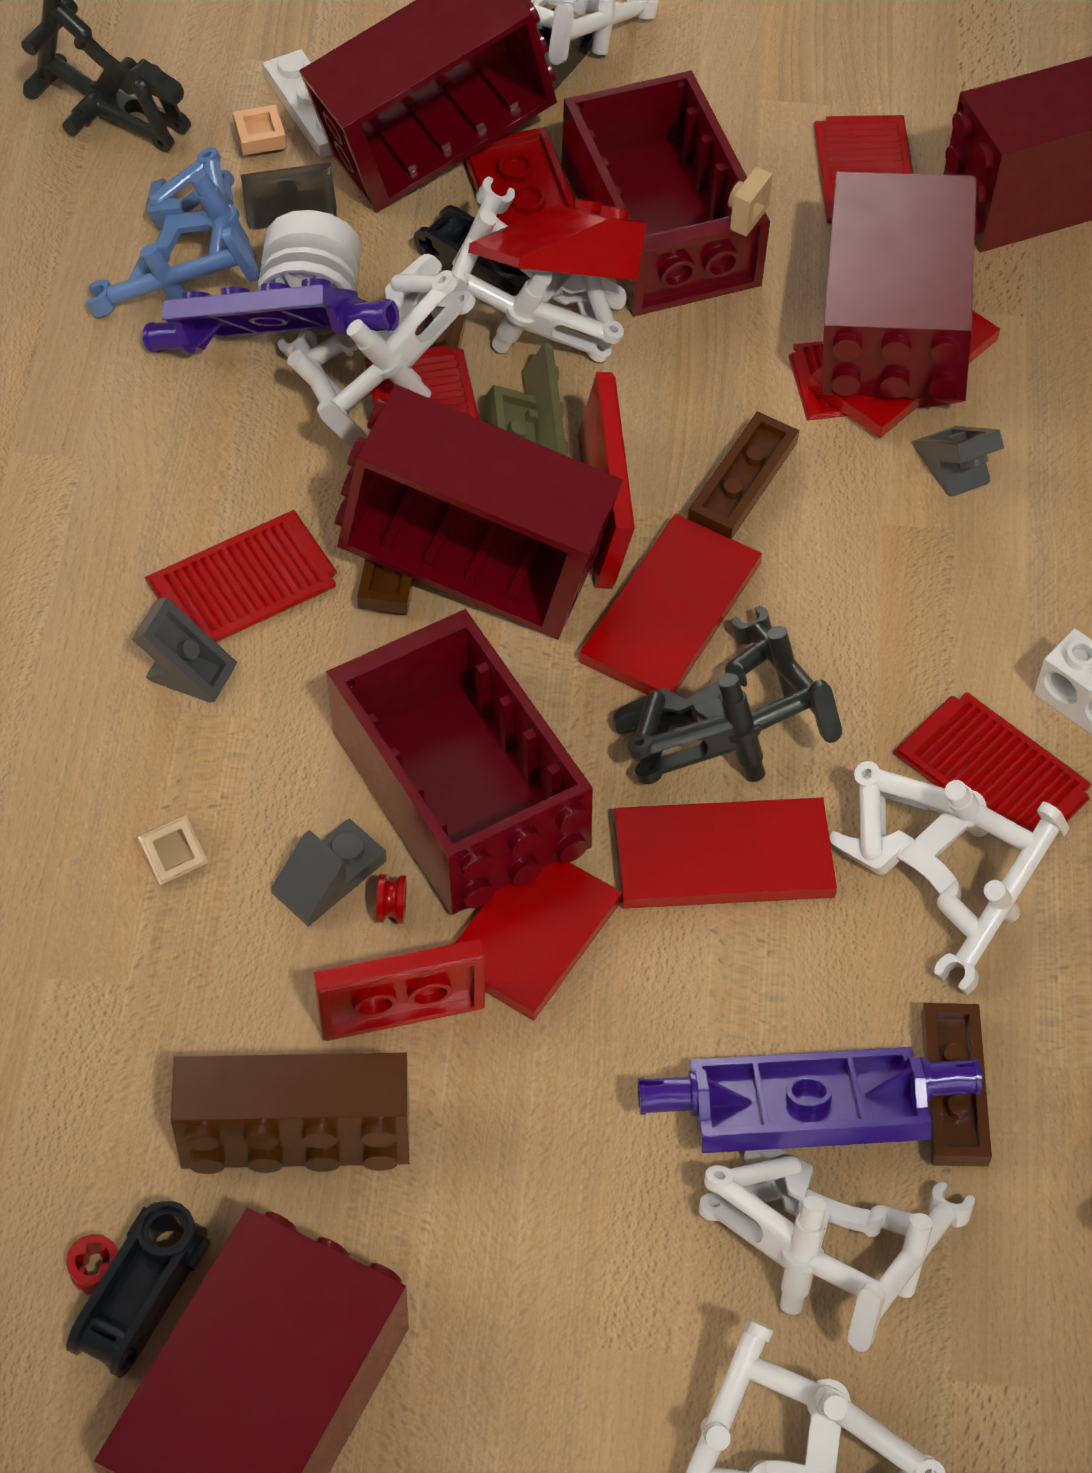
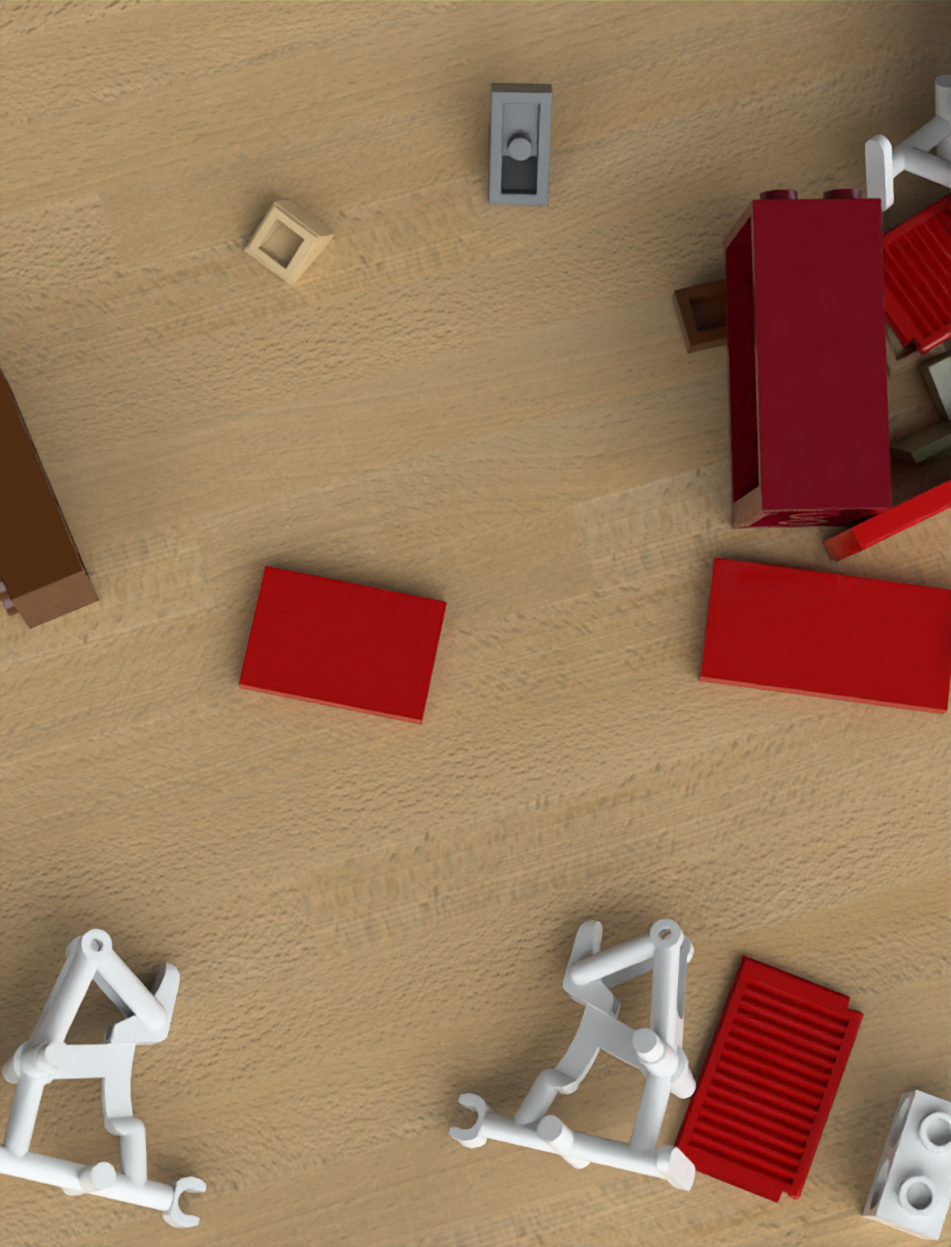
camera: 65 degrees right, 20 degrees up
red window [145,510,337,642] -> none
dark grey slope [271,818,386,927] -> none
red tile [314,939,485,1041] -> none
dark red container [326,609,593,915] -> none
red bush [376,874,407,924] -> none
pearl dark grey piece [614,606,842,784] -> none
red tile [614,797,837,909] -> none
dark purple plate [637,1047,982,1153] -> none
reddish brown plate [921,1003,992,1167] -> none

